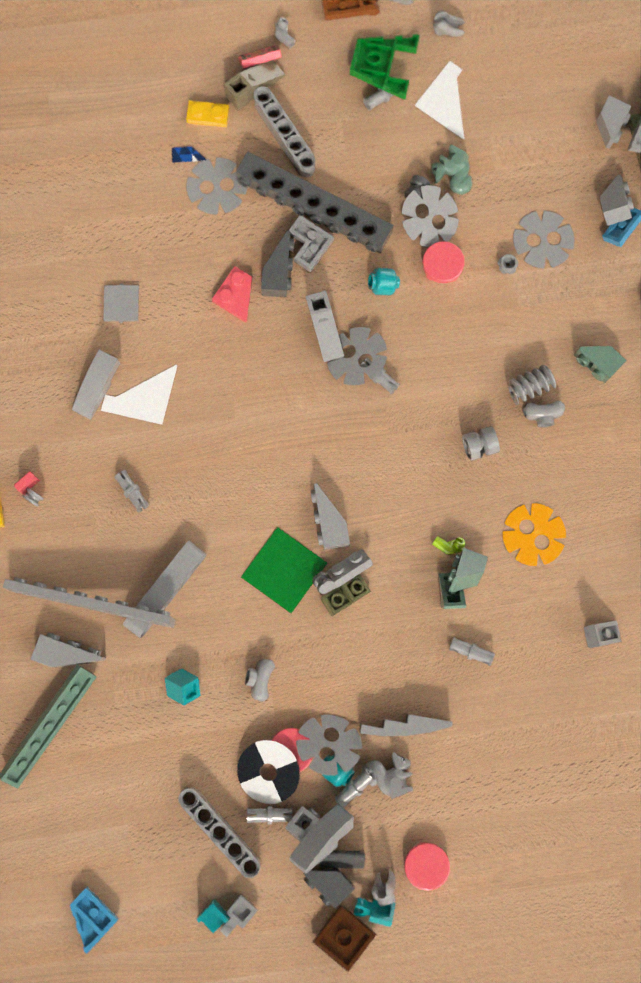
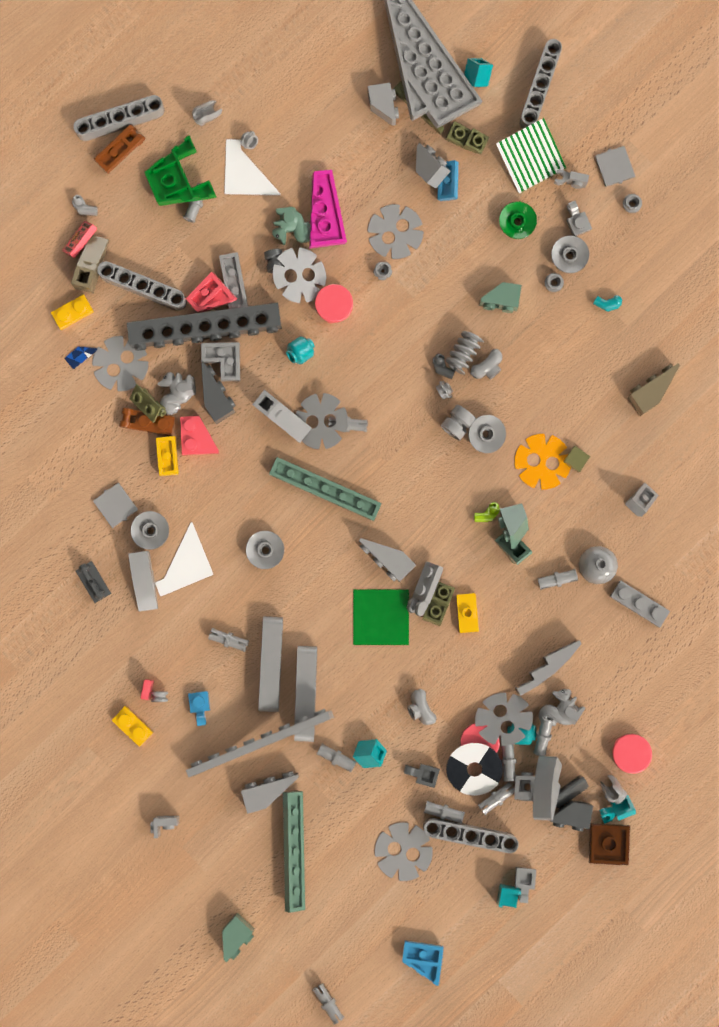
camera: 30 degrees left, 5 degrees up
none -> dark grey hinge [76,561,112,603]
none -> dark orange plate [119,408,175,436]
none -> olive hinge [130,384,166,423]
none -> light grey dish [131,511,169,550]
none -> yellow plate [156,436,179,476]
none -> light grey animal [158,372,196,415]
none -> coral wing [186,272,237,313]
none -> dark azure plate [188,691,210,726]
none -> light grey plate [219,252,248,309]
none -> light grey plate [241,131,258,149]
none -> light grey dish [246,531,284,569]
none -> light grey beam [259,616,283,712]
none -> sand green plate [269,457,382,521]
none -> dark pink wing [309,170,347,249]
none -> light grey pin [317,743,357,773]
none -> light grey piece [375,823,433,881]
none -> dark grey plate [404,763,440,788]
none -> light grey pin [424,801,465,824]
none -> dark grey arm [432,354,455,379]
none -> light grey plate [436,381,453,399]
none -> yellow plate [456,593,479,633]
none -> light grey dish [468,415,506,453]
none -> light grey pin [501,745,516,781]
none -> olive tile [563,446,591,473]
none -> light grey cylinder [578,546,618,584]
none -> light grey plate [610,581,670,628]

